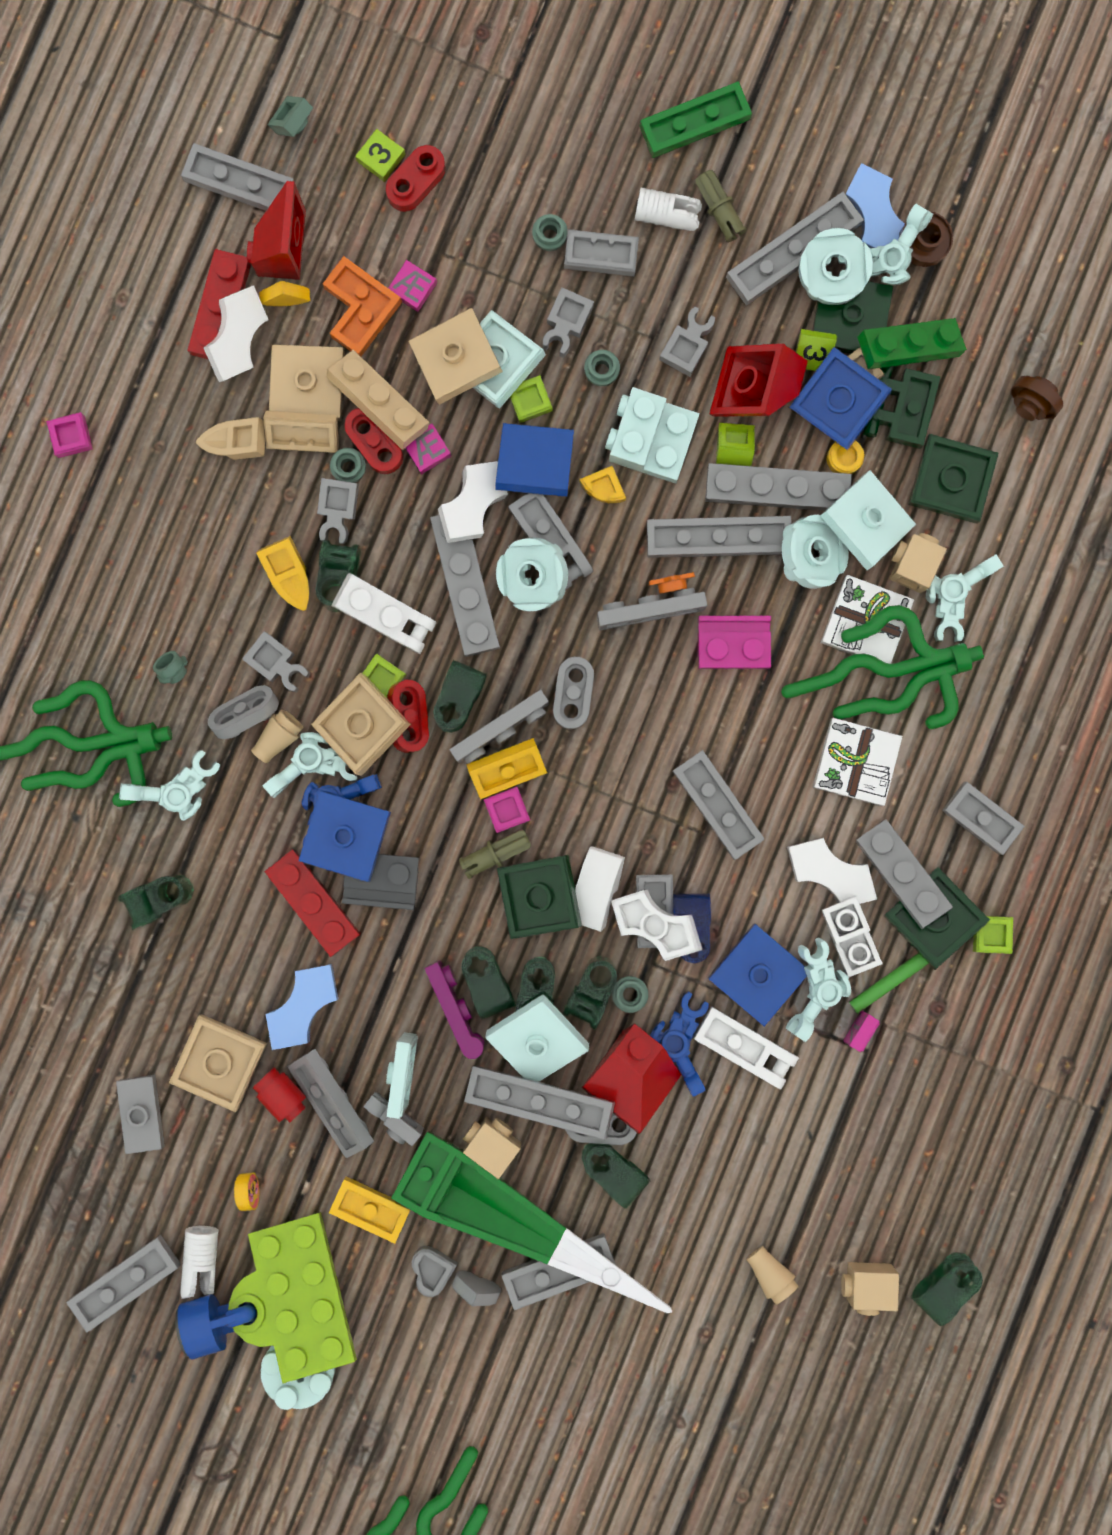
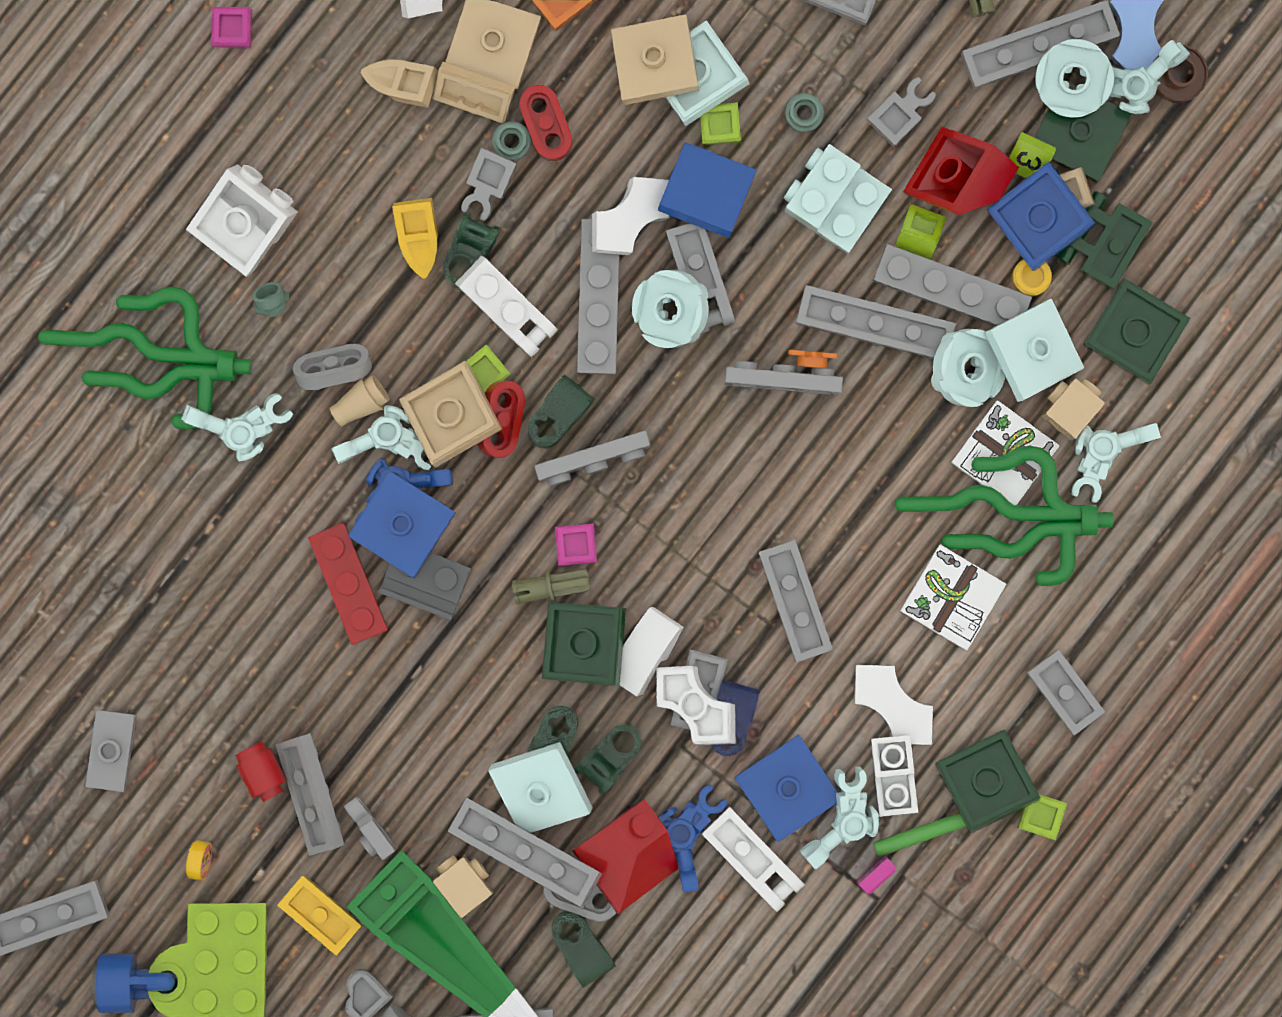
camera: 15 degrees right, 0 degrees up
clear green piece [117,874,194,930] -> none
tan plate [169,1014,267,1112] -> none
white hinge [180,1226,219,1299] -> none
light grey plate [242,631,310,693] -> none
light blue tile [265,964,338,1050] -> none
tan plate [326,350,429,450] -> none
light aqua plate [386,1032,418,1119] -> none
dark pink tile [405,424,451,475] -> none
magenta plate [424,960,485,1059] -> none
clear green piece [461,946,516,1020] -> none
yellow plate [466,738,547,800] -> none
light grey plate [543,287,594,358] -> none
light grey plate [553,657,594,729] -> none
yellow tile [579,466,626,504] -> none
sand green plate [612,976,648,1013] -> none
dark pink plate [698,616,771,669] -> none
light grey plate [856,819,953,930] -> none
green plate [857,318,967,370] -> none
reddish brown plate [1010,376,1063,421] -> none
none -> white plate [186,165,298,277]

